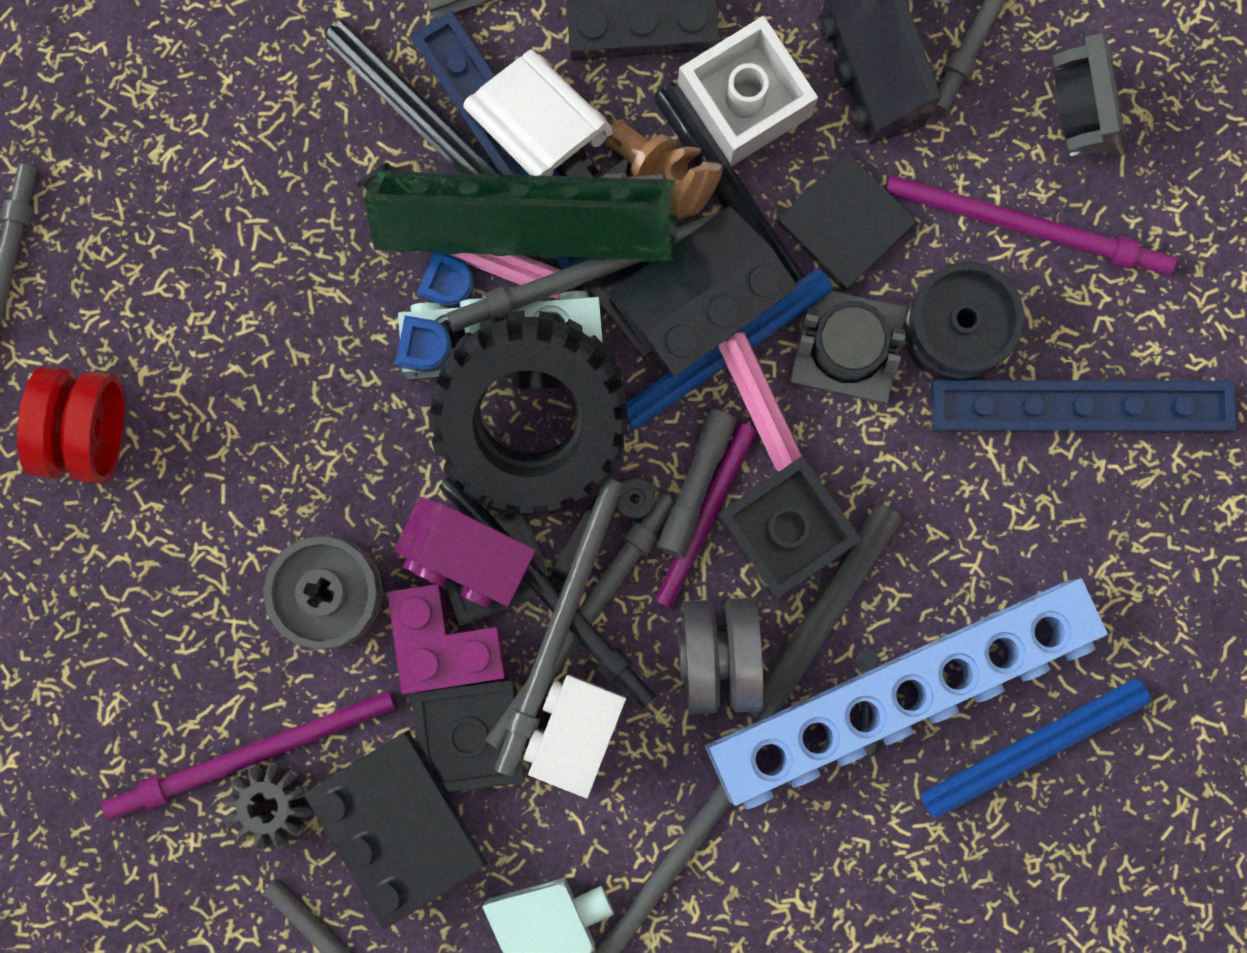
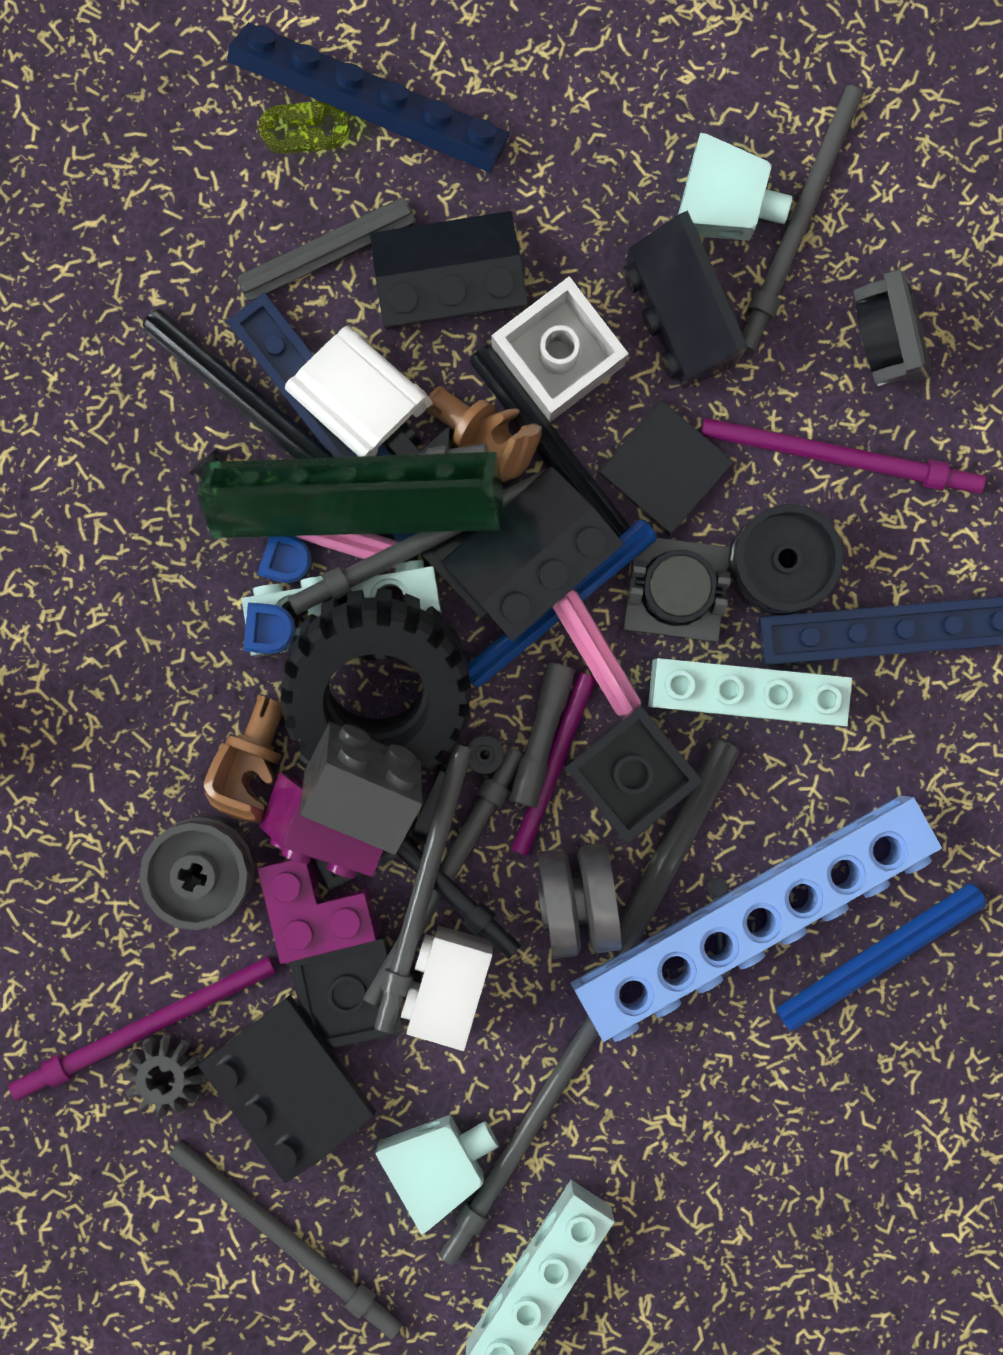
camera: 10 degrees left, 5 degrees up
none -> medium nougat piece [204,695,282,822]
none -> dark grey brick [300,722,423,855]
none -> light aqua brick [648,658,852,726]

